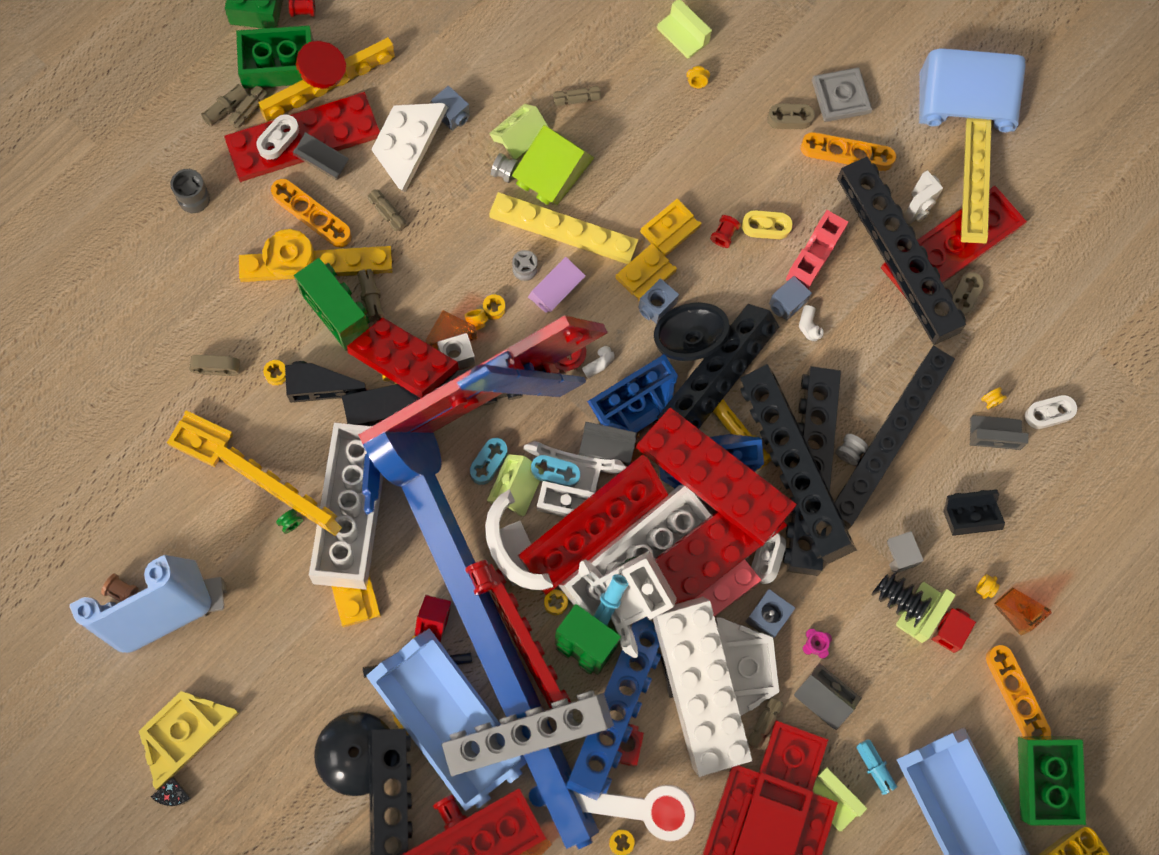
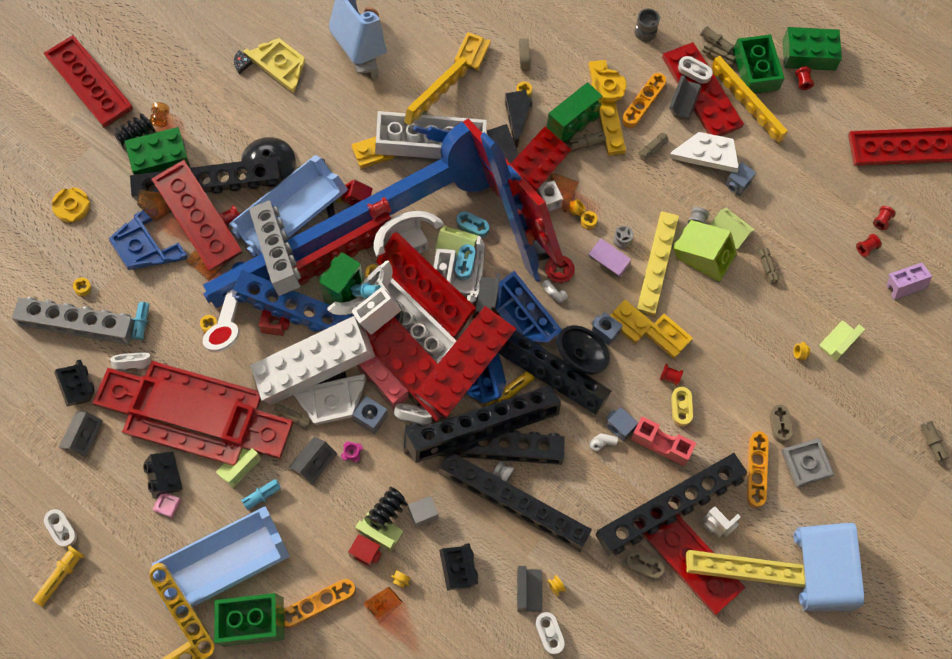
camera: 90 degrees right, 5 degrees down
red tile [296,41,346,89] -> none

